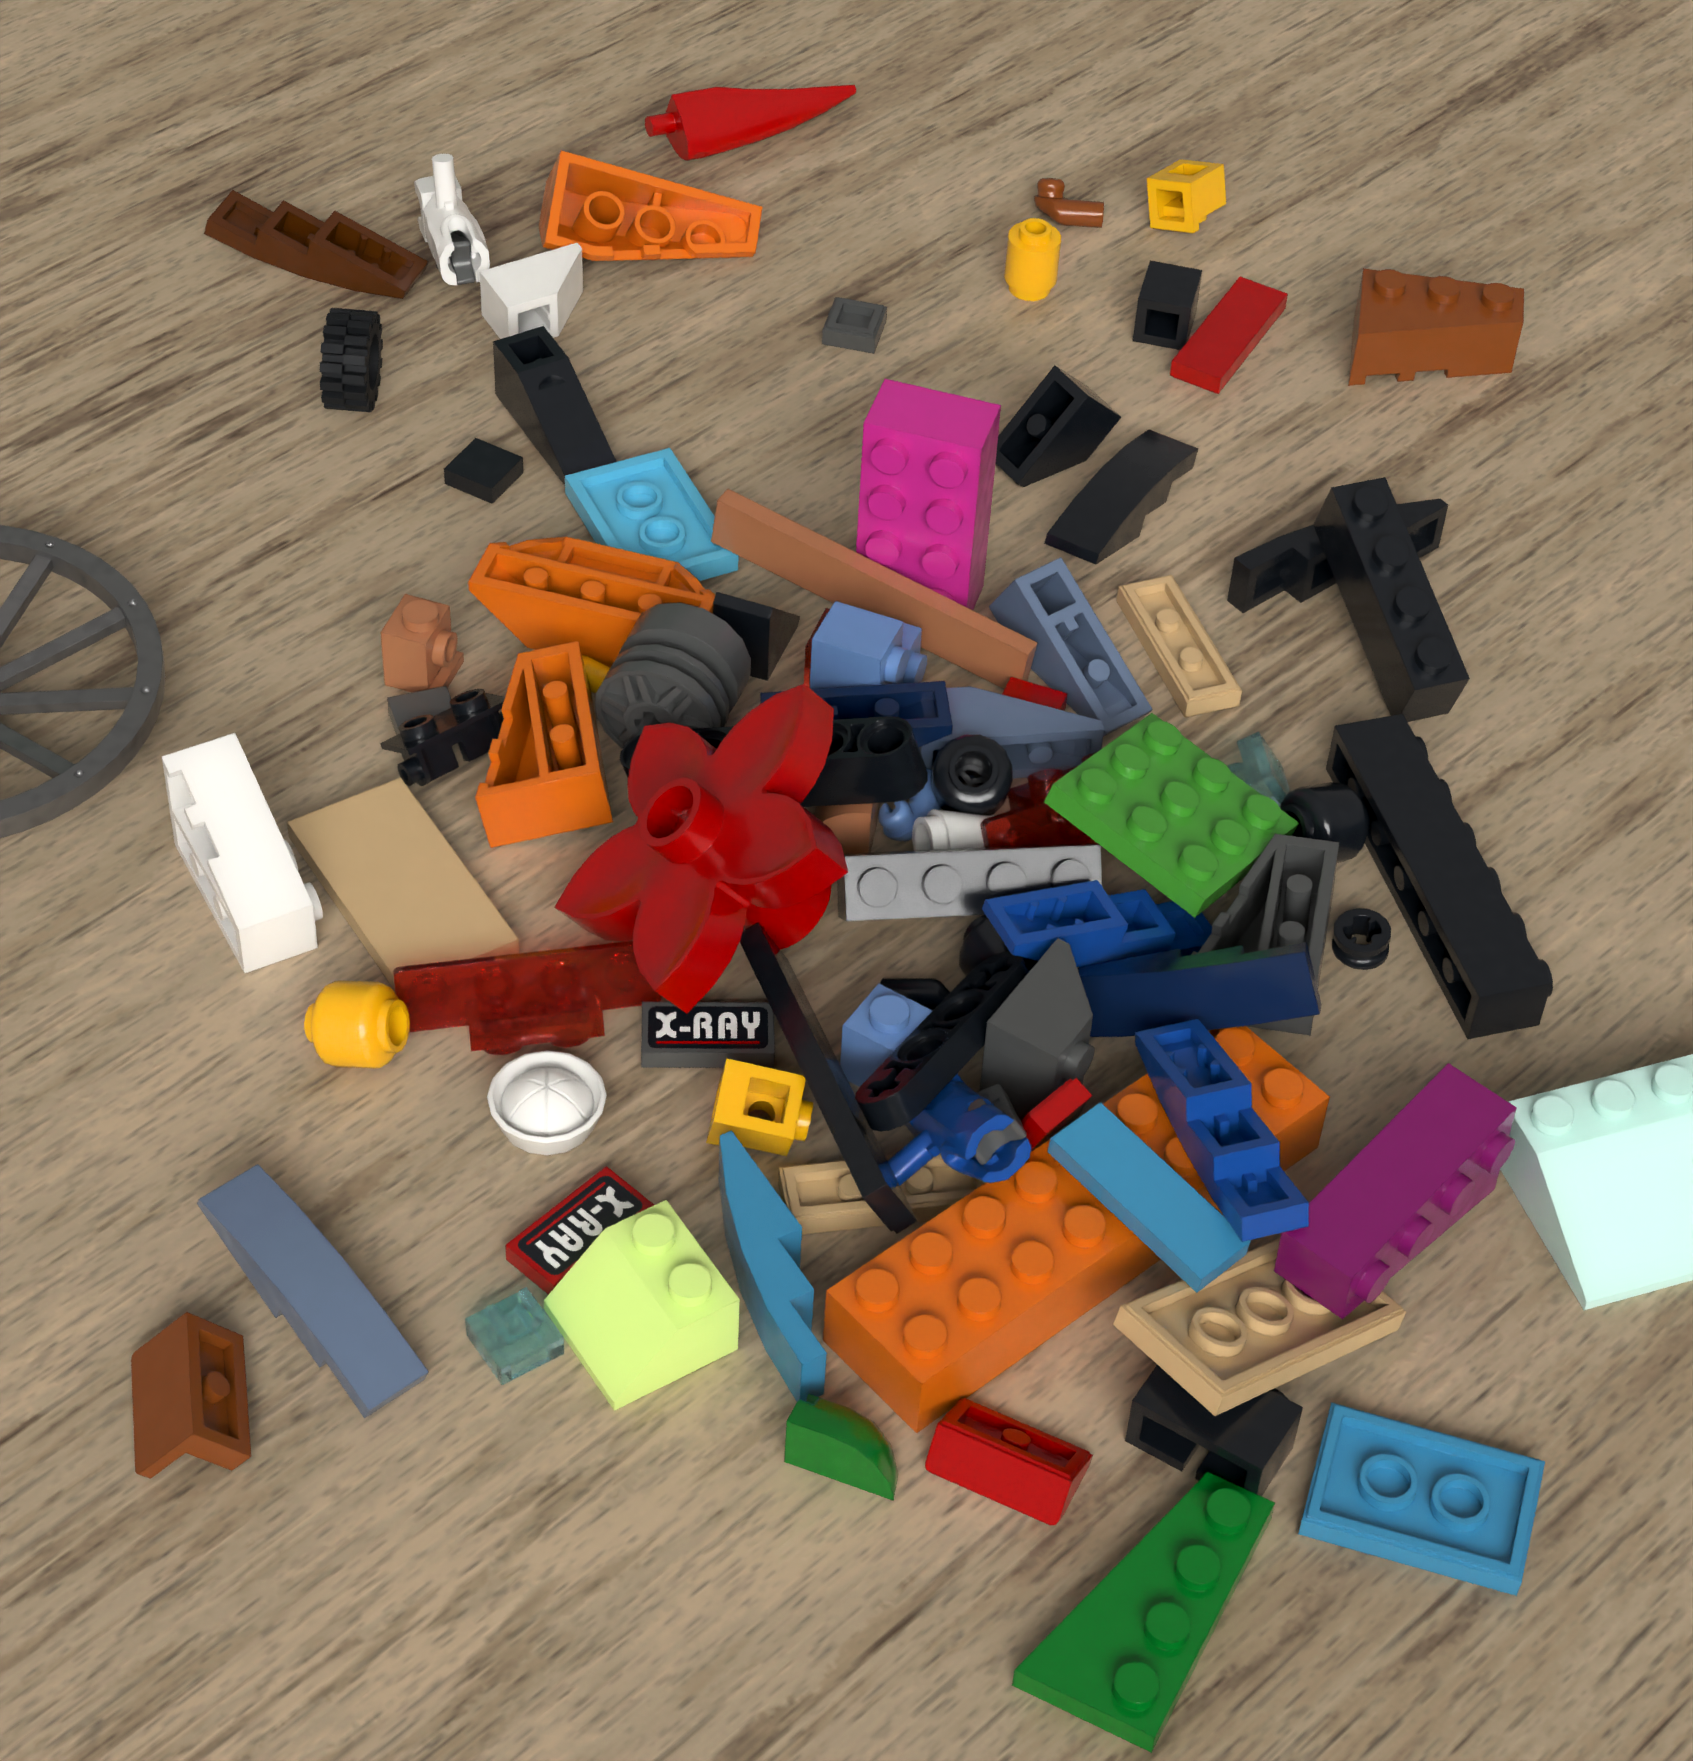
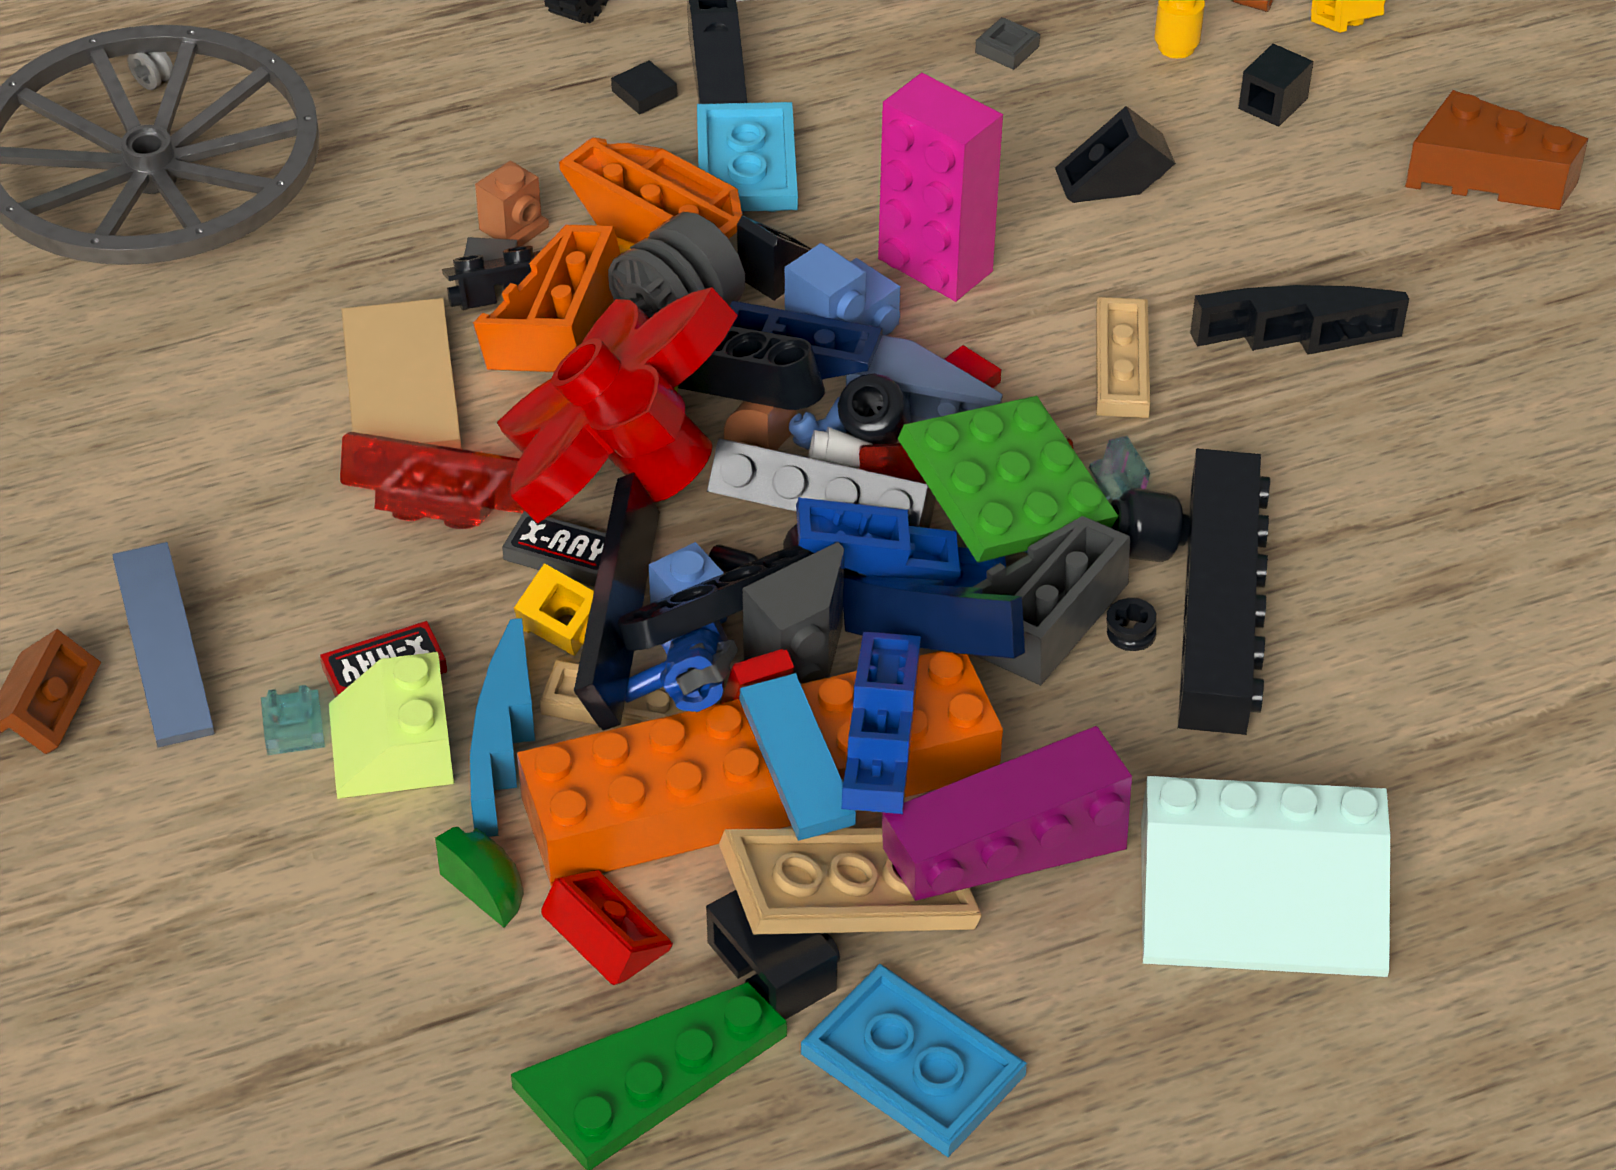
camera: 25 degrees right, 0 degrees up
white wedge [162,733,323,973] -> none
yellow head [304,980,410,1069] -> none
white hat [487,1050,607,1155] -> none
nougat tile [711,489,1037,689] -> none
sand blue slope [989,557,1153,737] -> none
black slope [1044,429,1198,564] -> none
red tile [1170,276,1288,394] -> none
black brick [1313,477,1470,722] -> none

